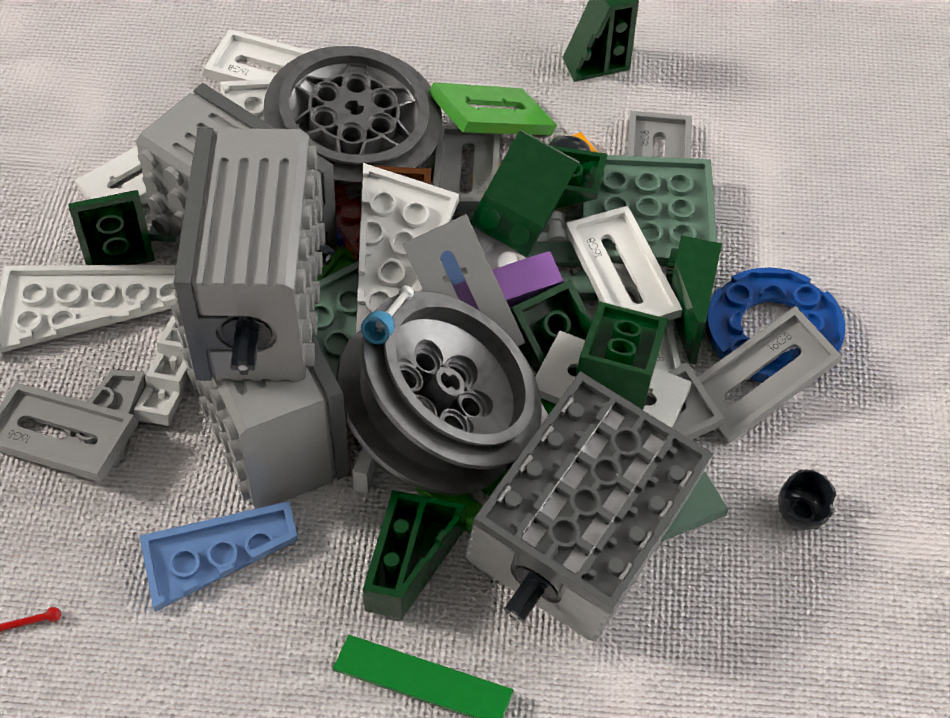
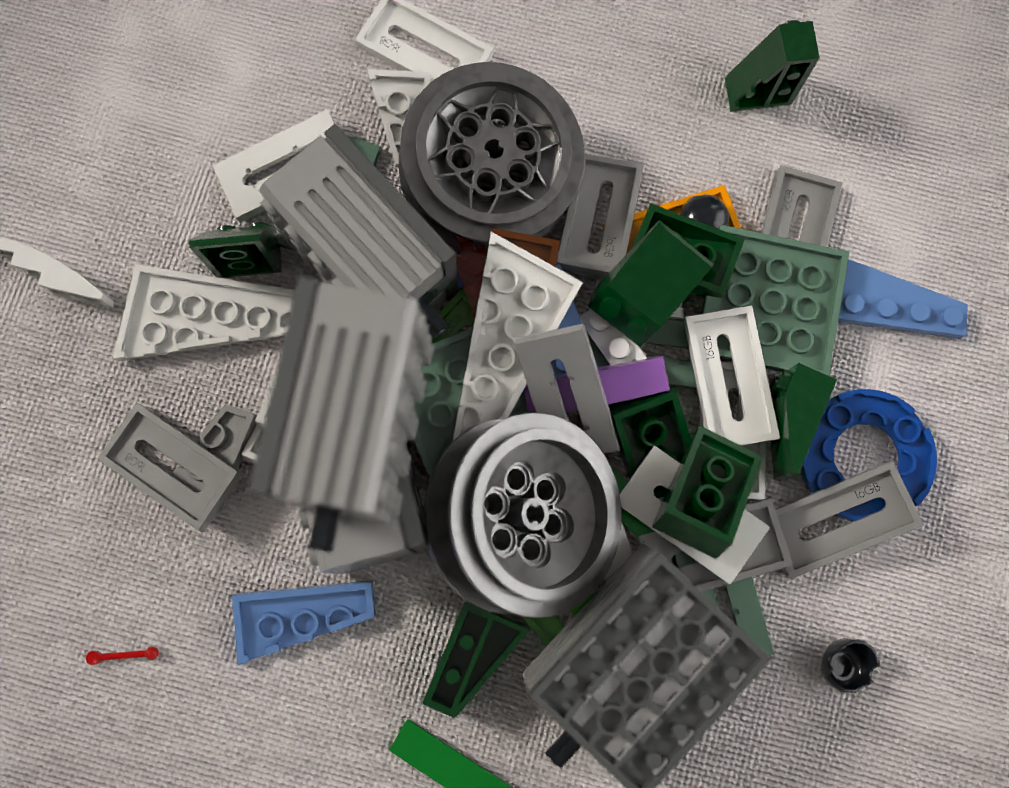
camera: 10 degrees right, 25 degrees up
dark azure hinge [361,285,414,344] -> none
bright green piece [428,82,557,135] -> none
none -> medium blue wing [838,259,968,339]

